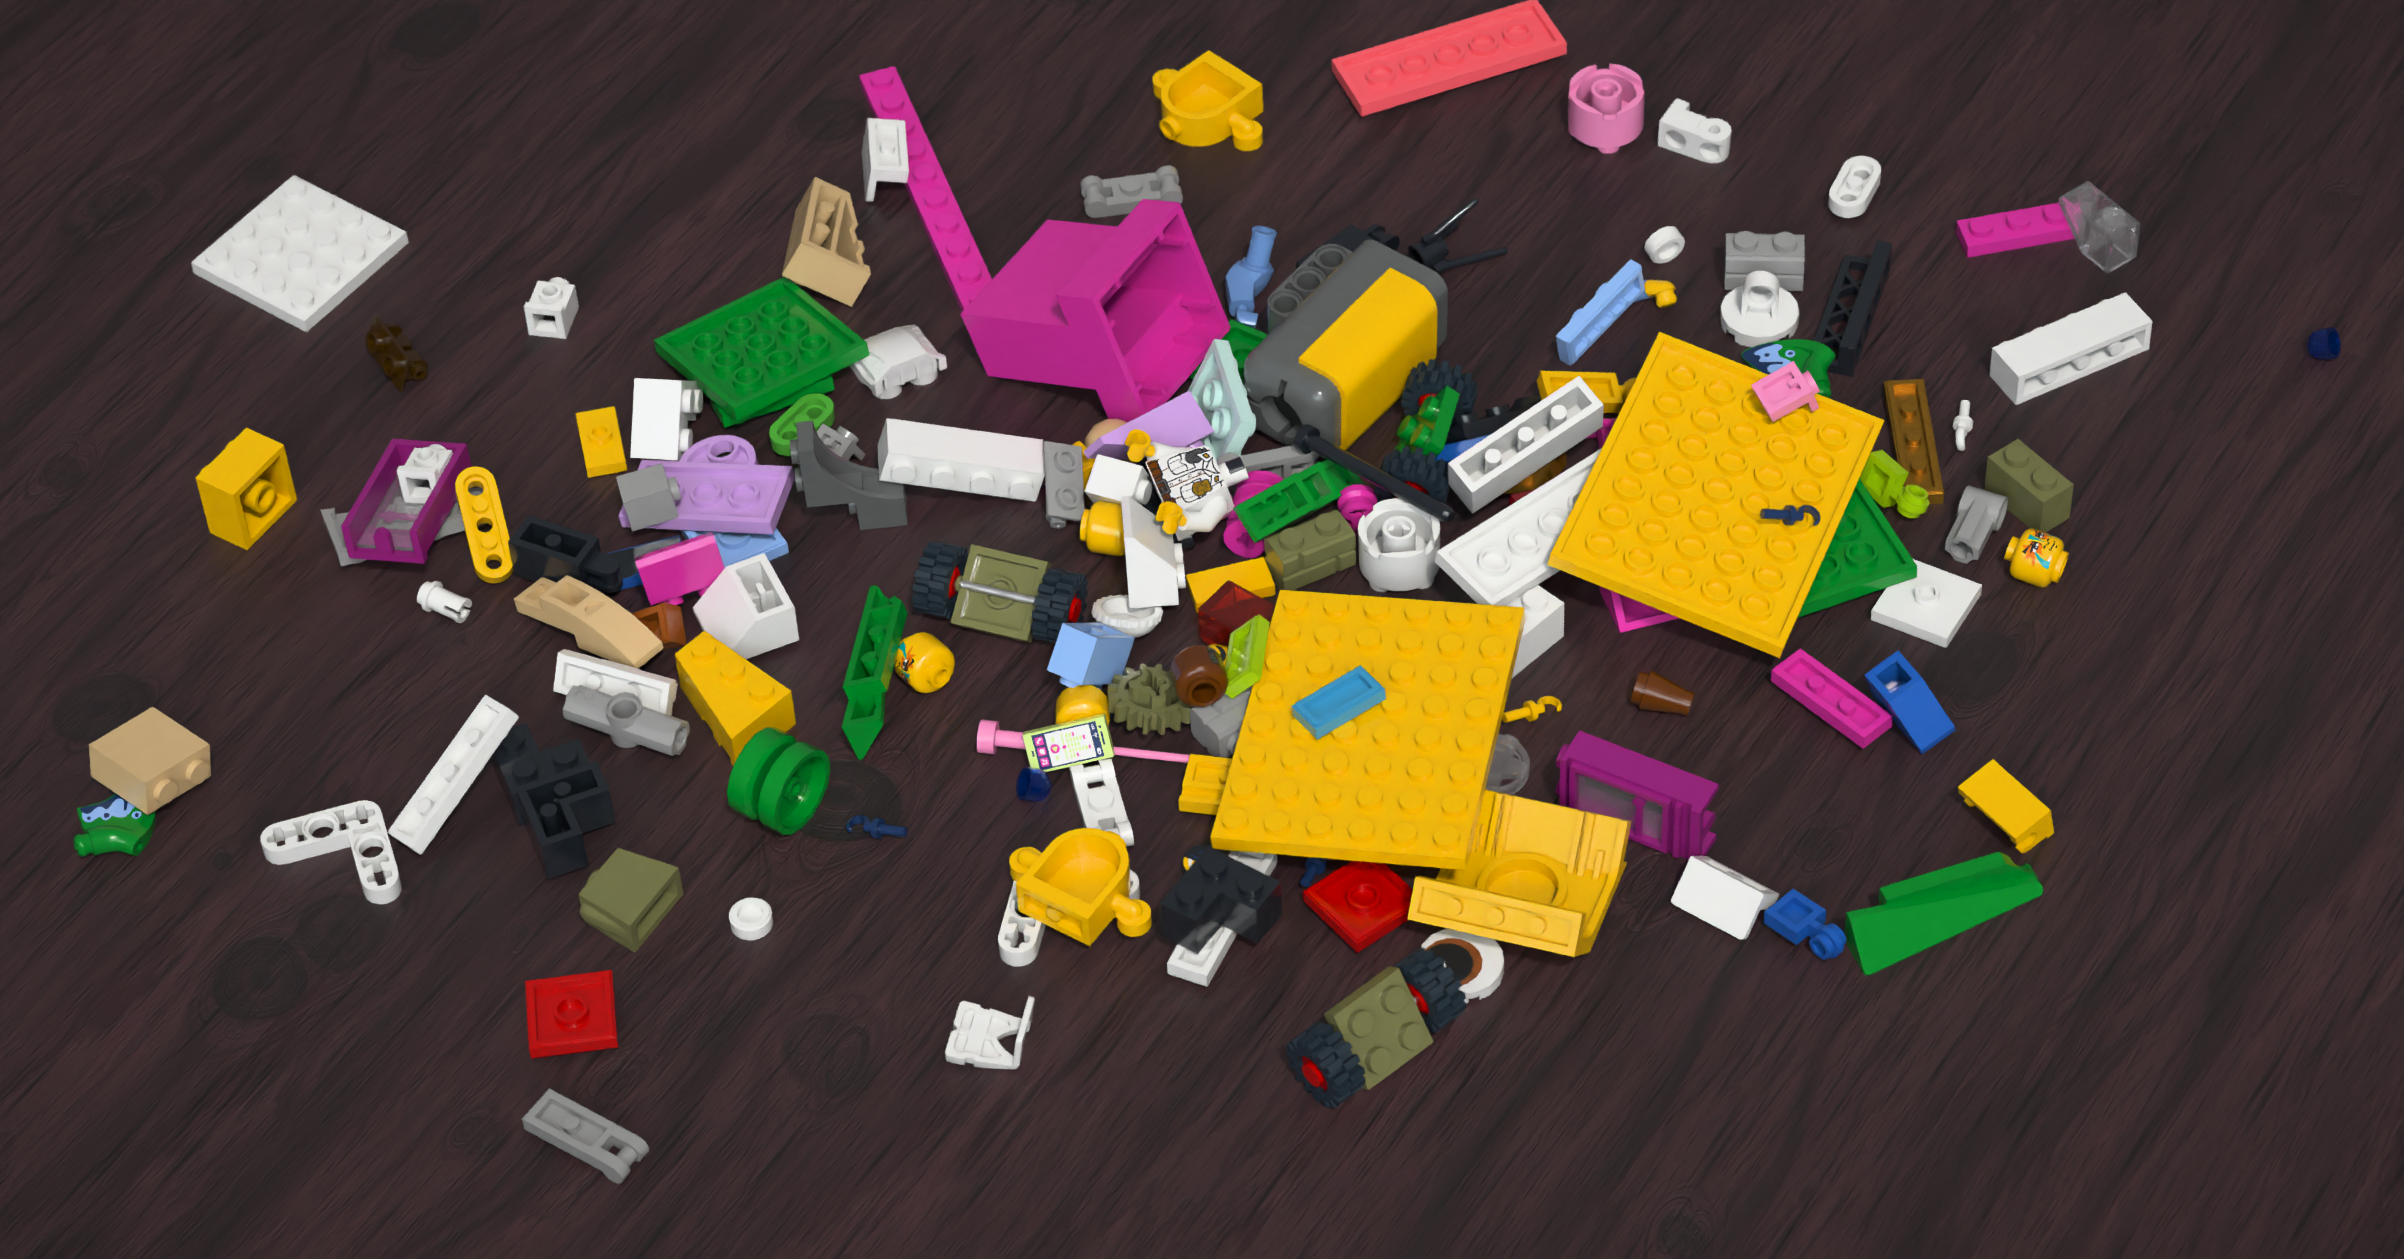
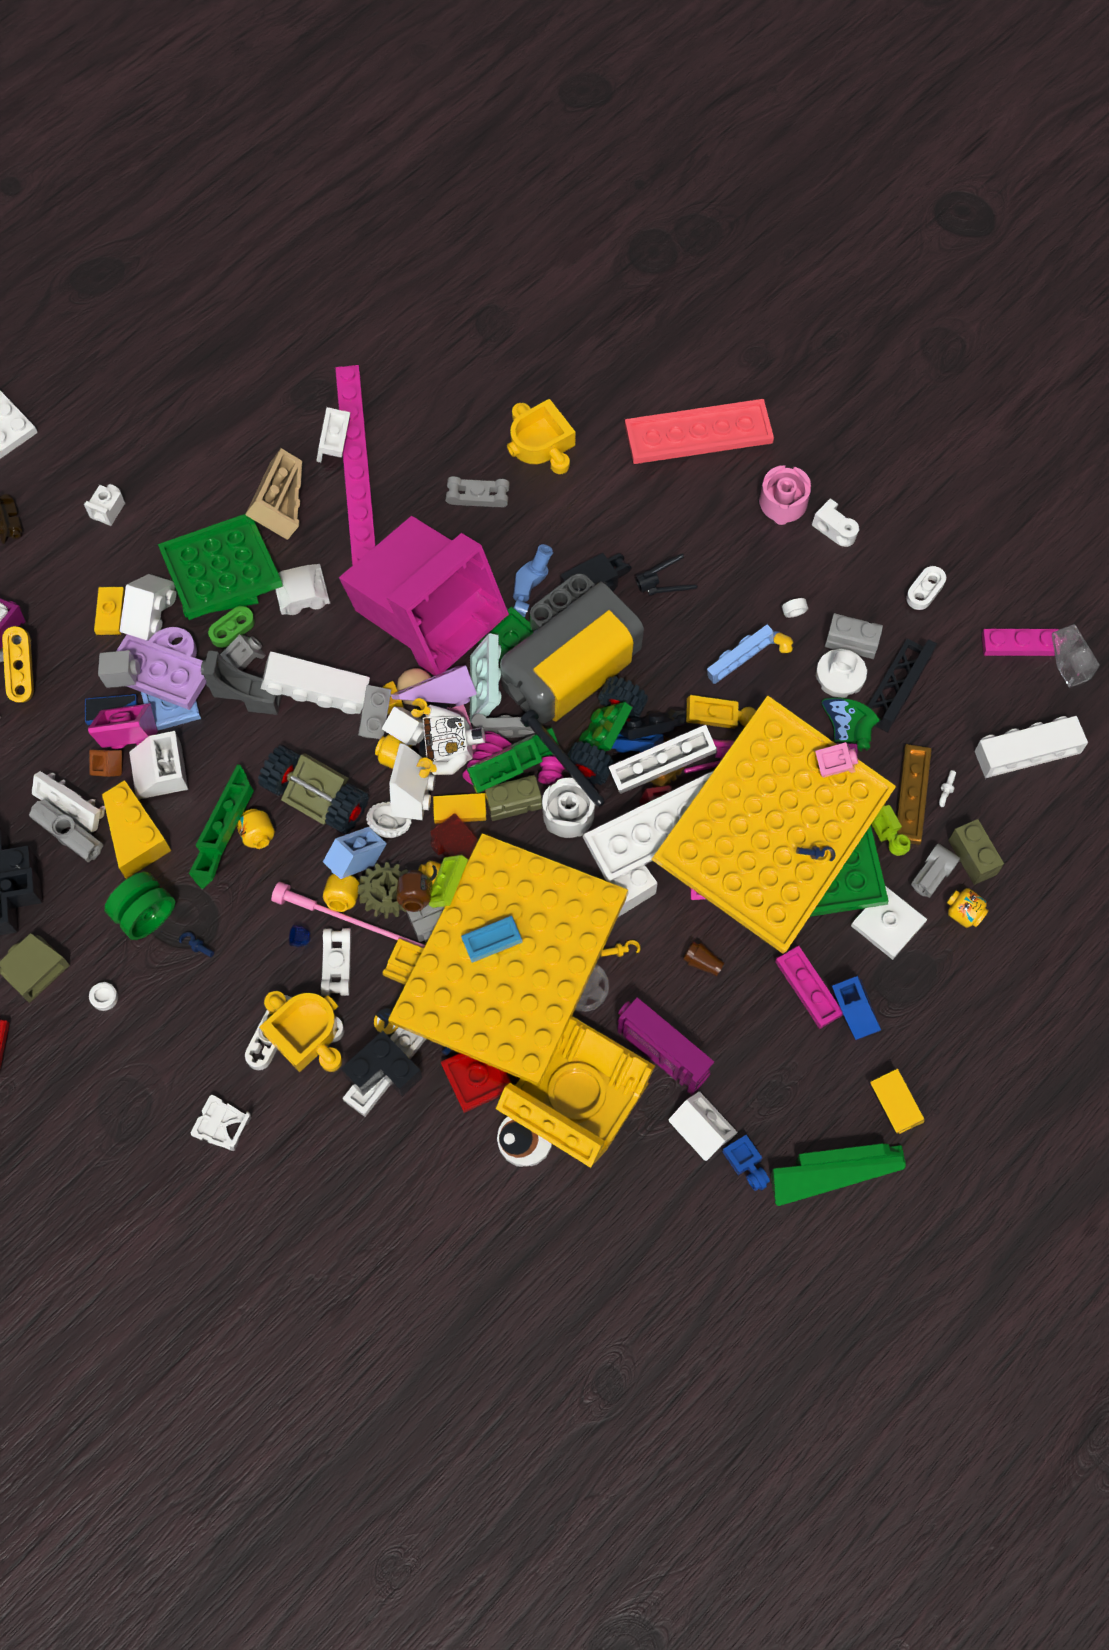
camera: 10 degrees right, 20 degrees up
black brick [508,515,623,593] -> none
tan slope [514,575,664,668] -> none
tile [1022,713,1115,775] -> none
plate [1286,947,1467,1108] -> none

